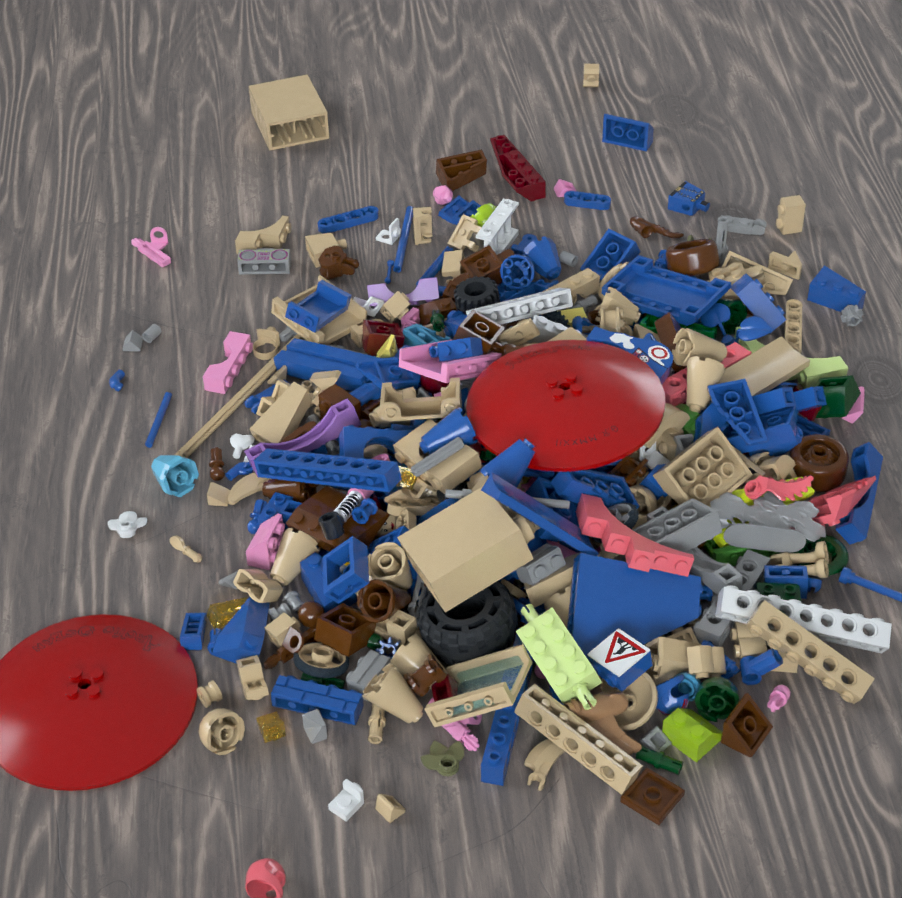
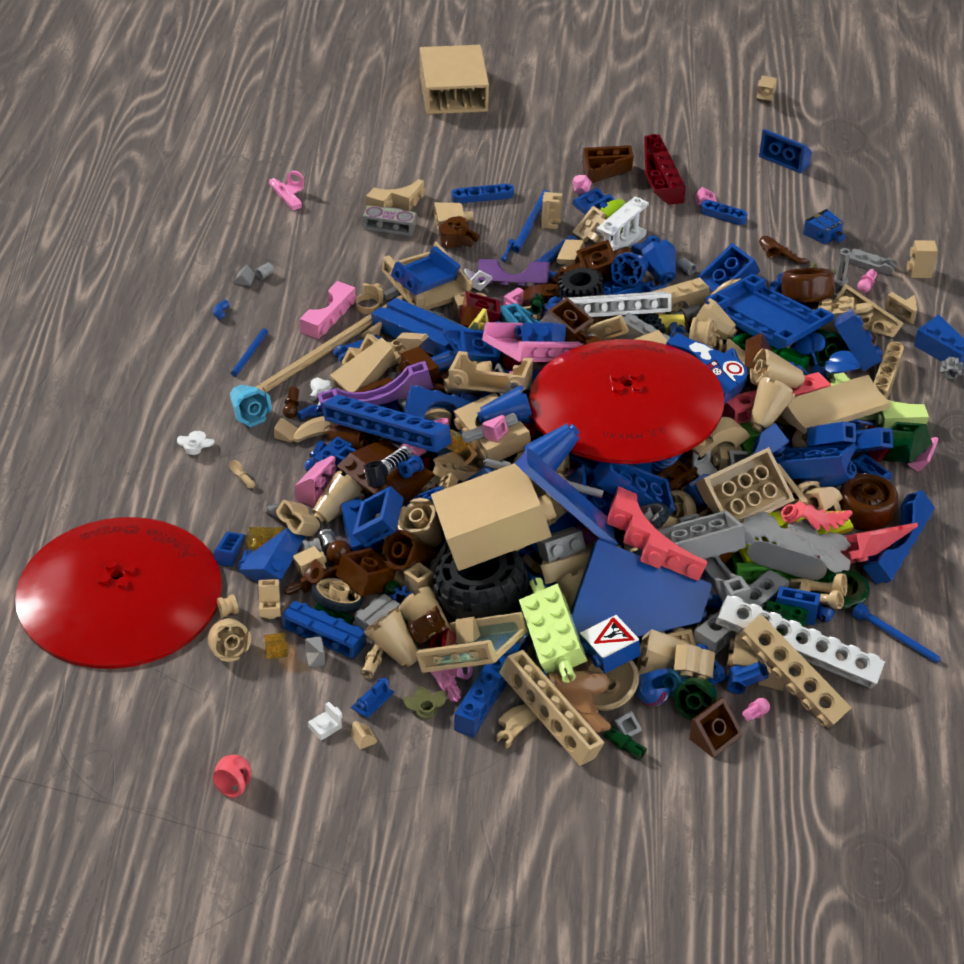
camera: 10 degrees right, 0 degrees up
white bracket [376,218,401,245] -> none
tan brick [380,291,410,323] -> none
reddish brown tile [620,767,685,825] -> none
lime slope [662,708,722,763] -> none
blue wedge [707,379,768,446] -> none
none -> blue hinge [351,677,395,719]
none -> tan slope [455,617,481,644]
none -> bright pink slope [482,415,508,442]
none -> bright pink axle [857,269,877,293]

